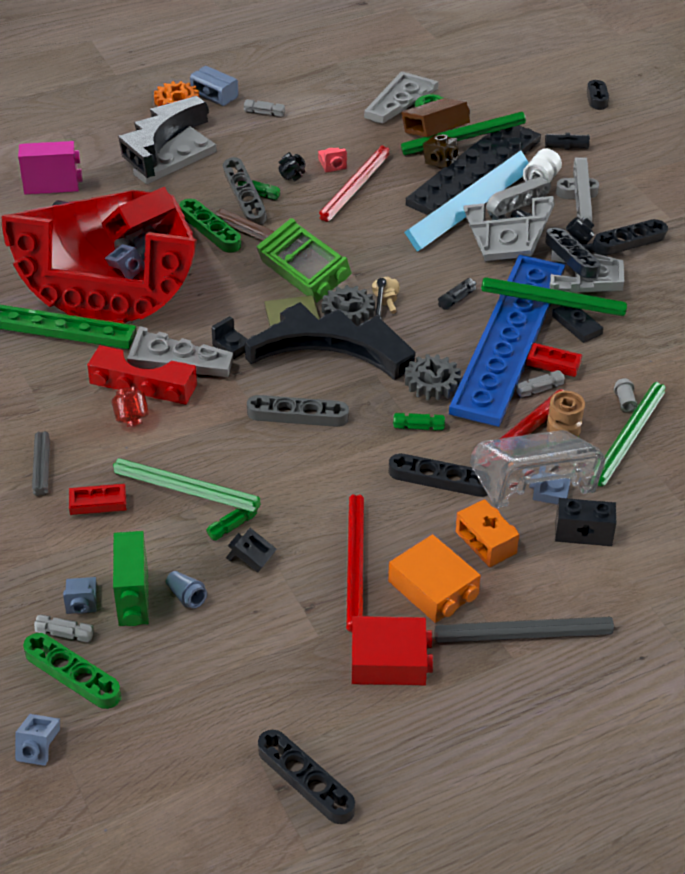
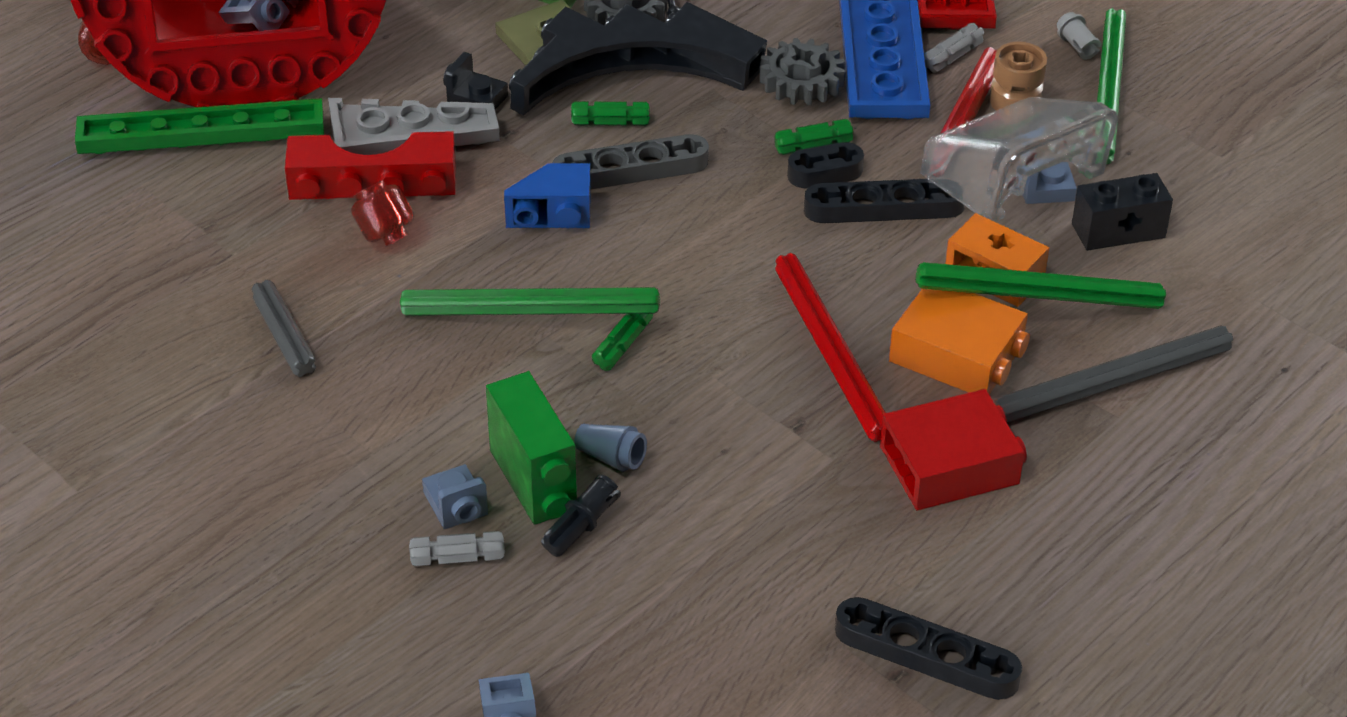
camera: 20 degrees left, 0 degrees up
green beam [23,633,121,709] -> none
red plate [69,484,127,515] -> none
black bracket [226,528,277,573] -> none
none -> blue slope [504,163,591,228]
none -> black axle [541,475,621,557]
none -> green axle [571,101,650,126]
none -> black beam [787,142,864,189]
none -> green axle [915,262,1166,309]

